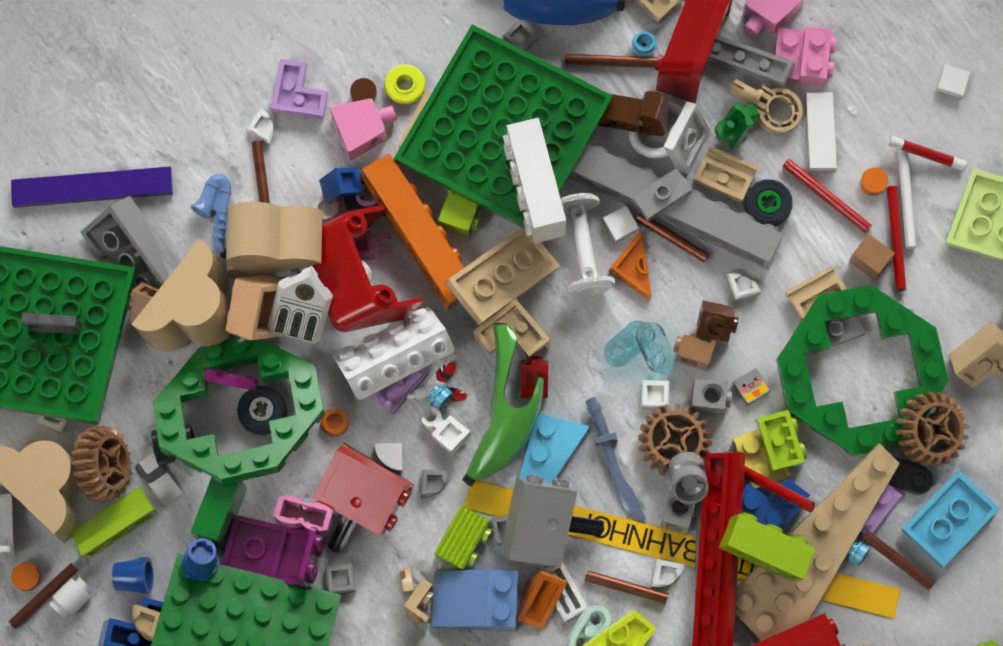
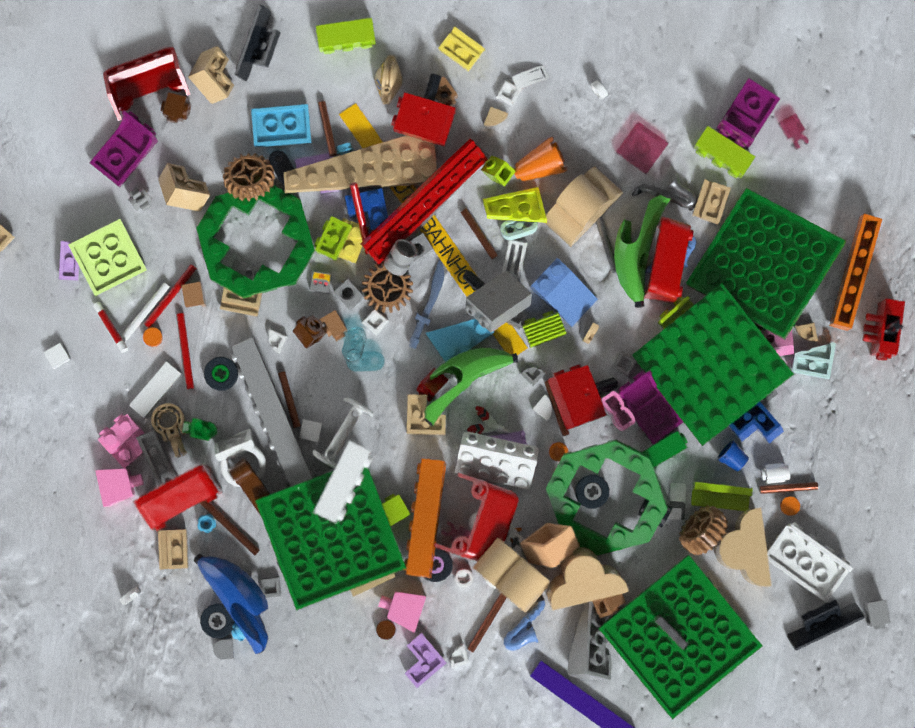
camera: 145 degrees left, 10 degrees up
tan tile [132,604,160,641] -> none
blue piece [182,538,219,581] -> none
magenta tile [202,369,259,390] -> none
white tile [267,266,333,343] -> none
blue panel [319,167,364,204] -> none
neon yellow piece [384,64,426,104] -> none
tan bracket [404,578,434,625] -> none
white plate [421,407,471,455] -> none
medium azure plate [428,384,453,409] -> none
tan plate [445,228,560,326] -> none
orange slope [517,571,567,629] -> none
orange tile [609,231,652,301] -> none
light grey plate [632,168,692,222] -> none
white tile [652,559,685,588] -> none
tan plate [693,145,758,204] -> none
lime brick [719,512,816,582] -> none

